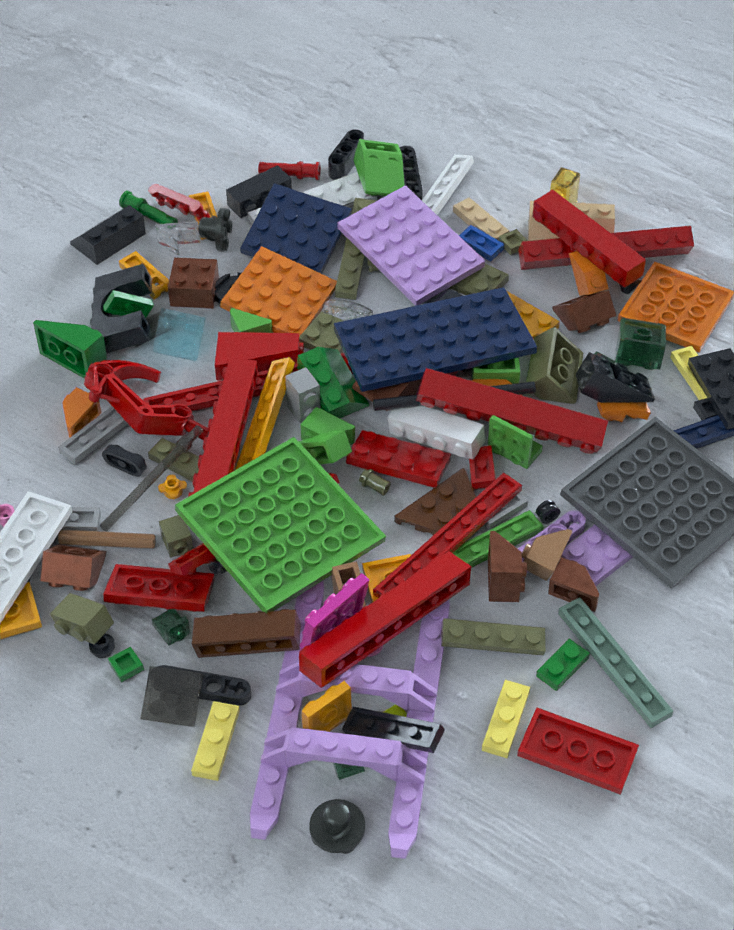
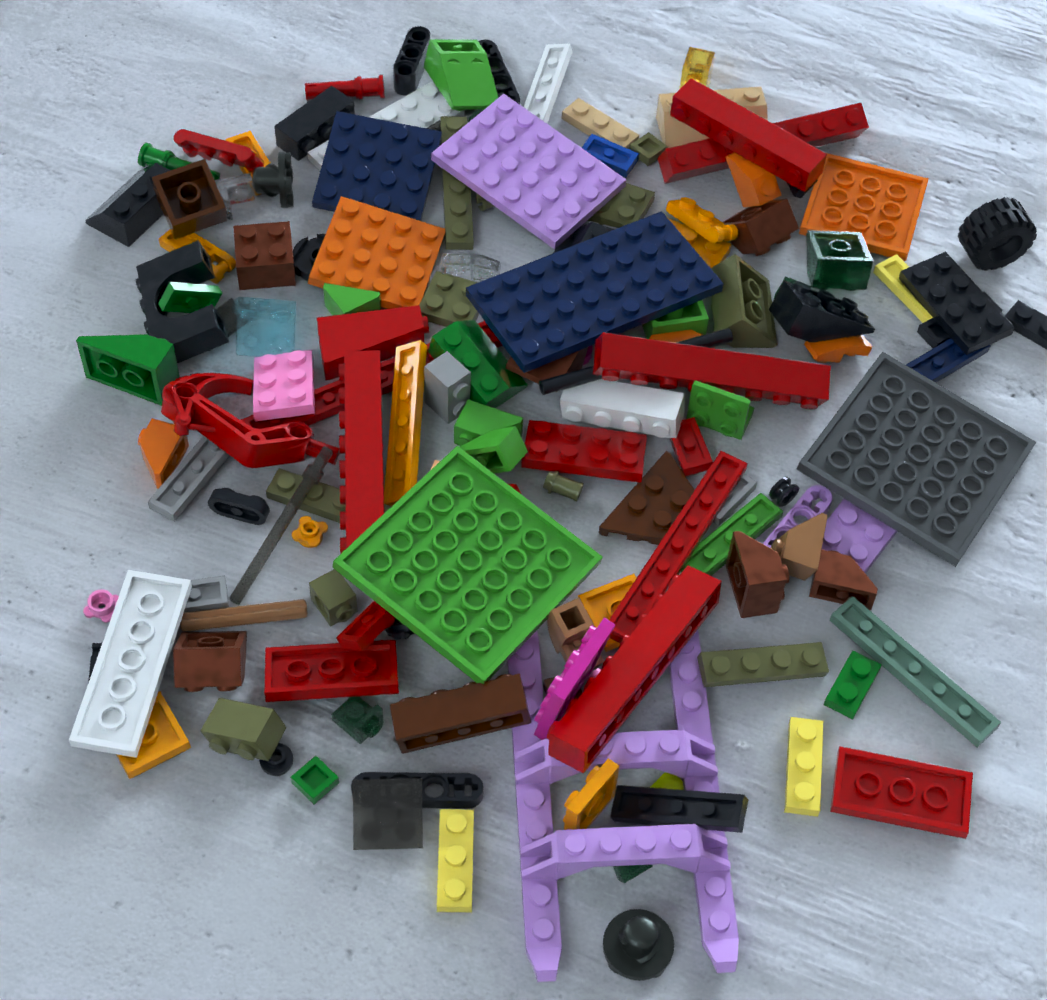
camera: 15 degrees left, 5 degrees up
none -> reddish brown brick [152,159,227,239]
none -> bright pink plate [253,350,315,422]
none -> light orange plate [666,197,738,243]

